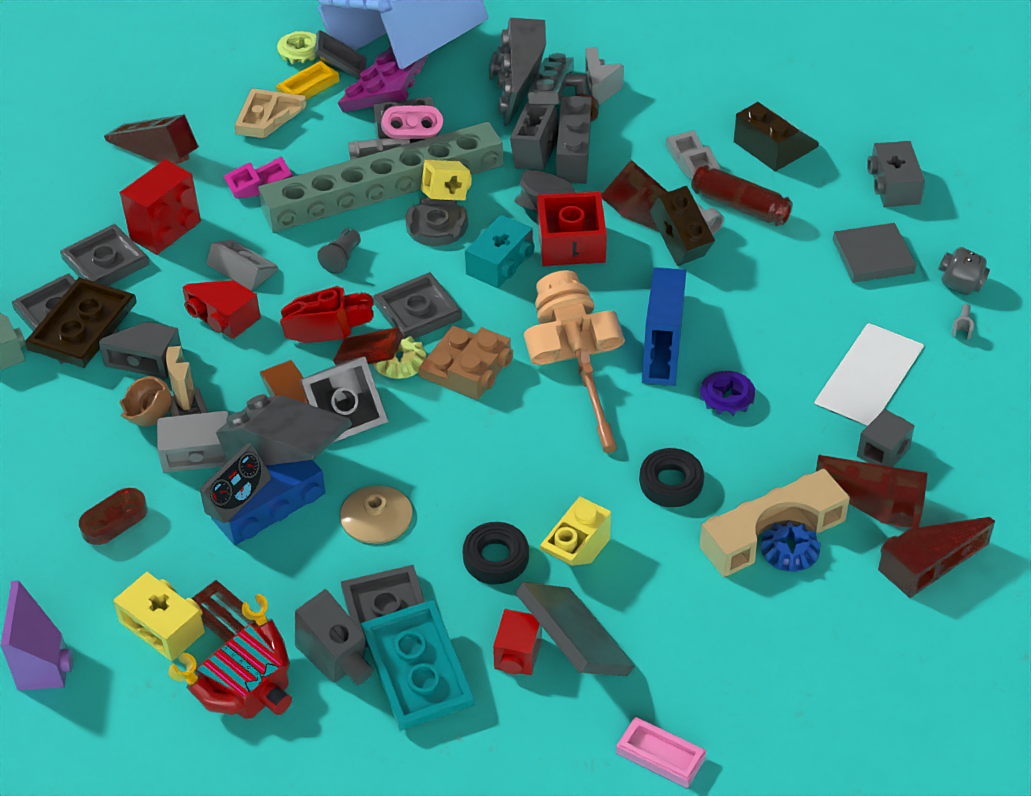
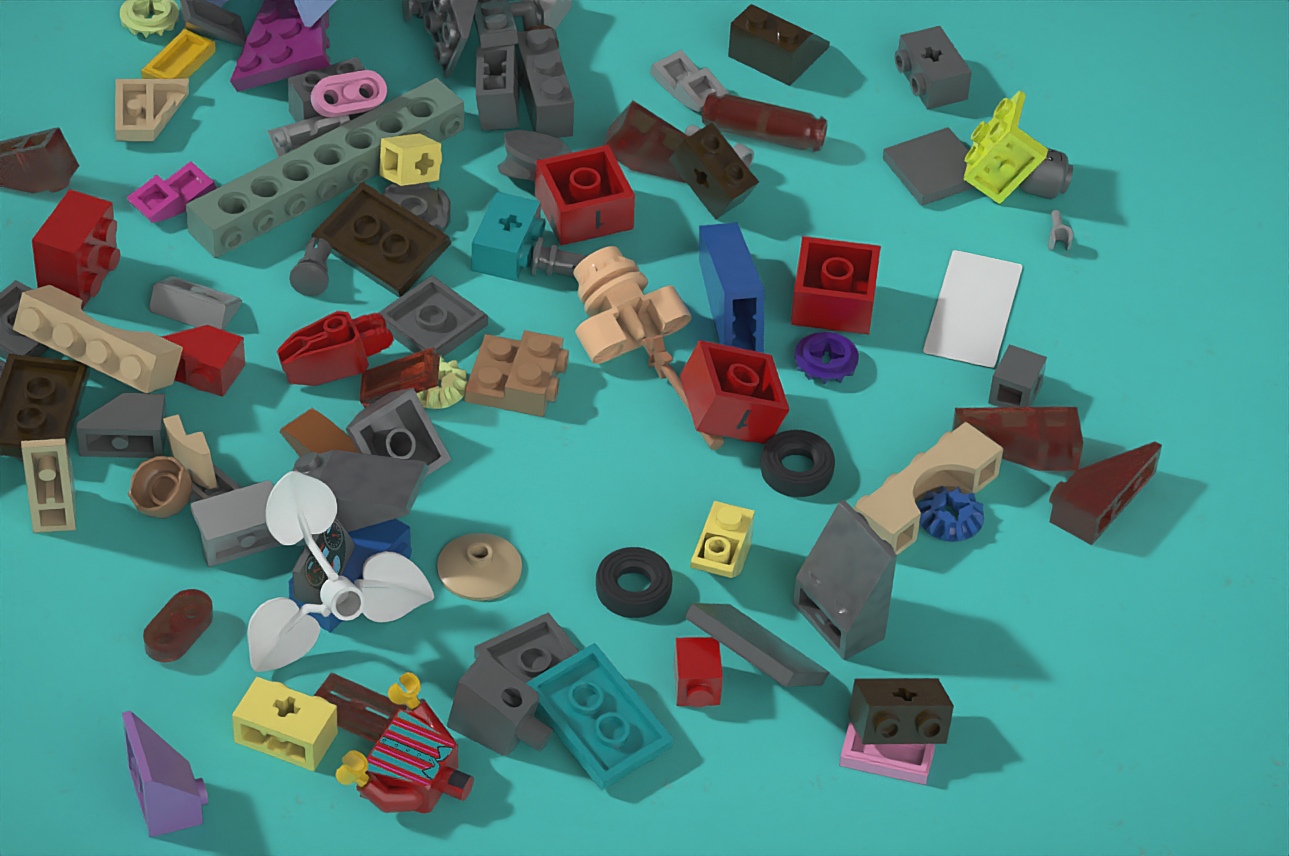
camera: 20 degrees left, 0 degrees up
none -> tan arch [13,285,183,394]
none -> tan slope [21,439,76,533]
none -> white plant [248,470,434,672]
none -> dark brown tile [311,181,451,298]
none -> dark grey pin [530,238,589,277]
none -> red brick [680,340,790,444]
none -> red brick [791,236,881,335]
none -> flat silver slope [793,500,897,660]
none -> dark brown brick [848,678,954,745]
none -> neon yellow bracket [963,90,1048,204]

